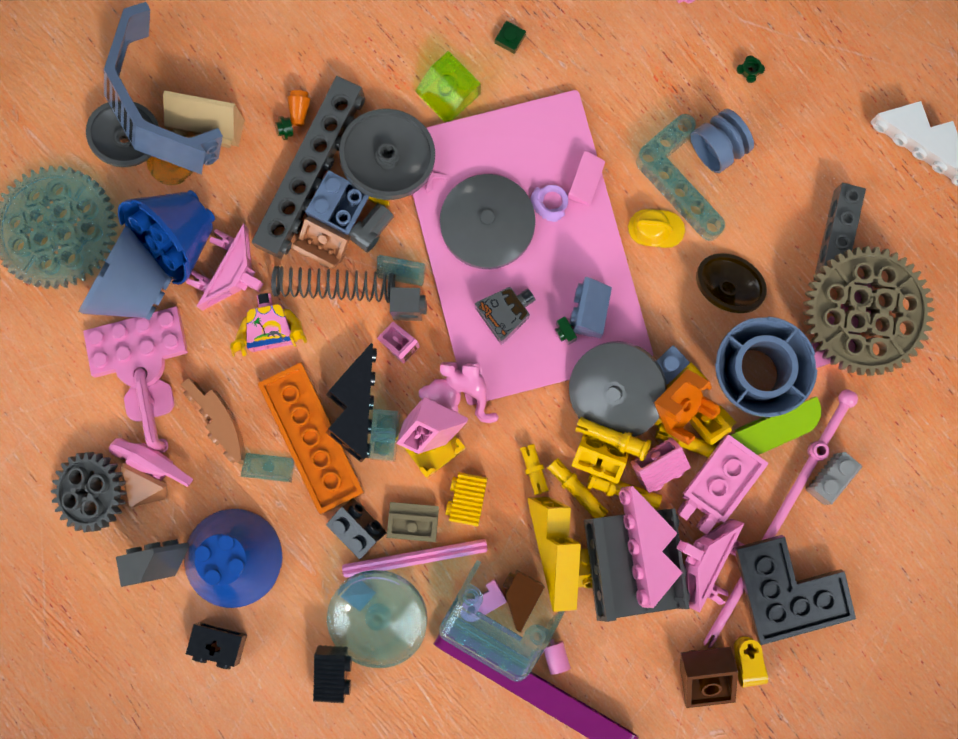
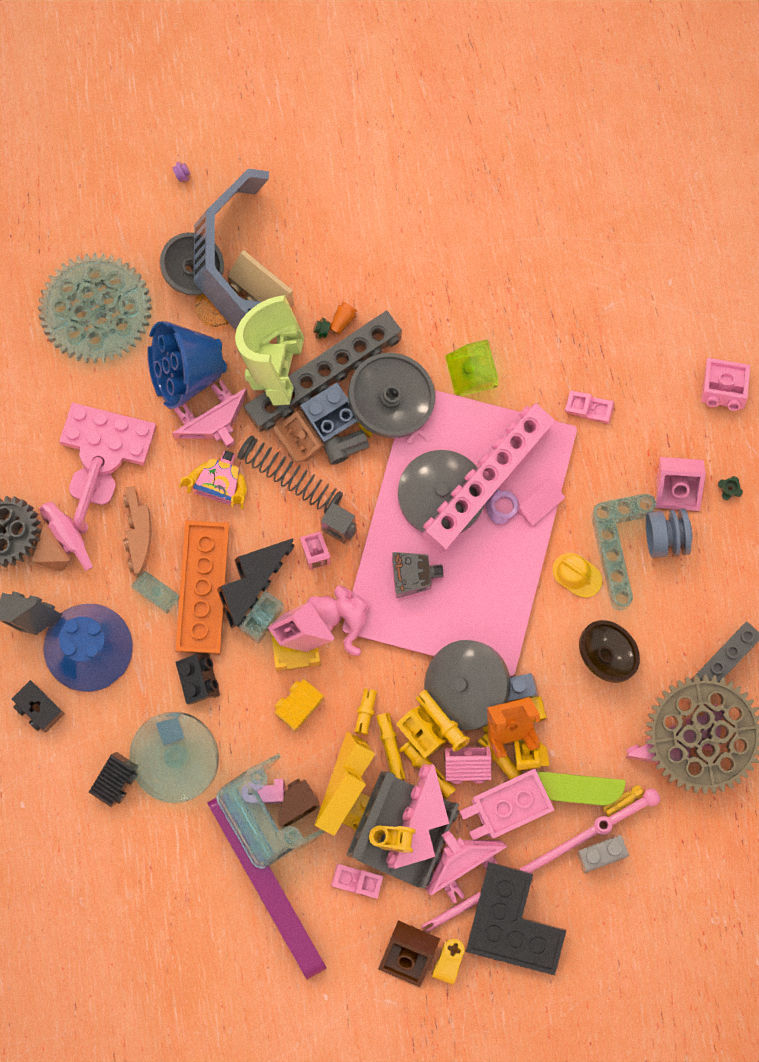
camera: 25 degrees right, 5 degrees down
sand blue cone [78,226,172,320] -> none
bright pink axle [342,539,488,578] -> none
clear light blue slope [377,255,426,286] -> none
dark tan plate [386,502,439,542] -> none
dark green plate [495,21,526,54] -> none
bright pink piece [543,639,571,675] -> none
dark green plate [554,316,577,345] -> none
sand blue slope [569,277,612,339] -> none
sand blue cone [715,317,817,417] -> none
none -> medium lavender plate [172,161,191,182]
none -> yellowish green piece [235,295,305,406]
none -> bright pink slope [331,864,383,899]
none -> yellow piece [369,826,416,853]
none -> bright pink brick [421,403,555,552]
none -> bright pink slope [565,390,614,424]
none -> yellow axle [603,785,644,817]
none -> bright pink slope [656,457,706,511]

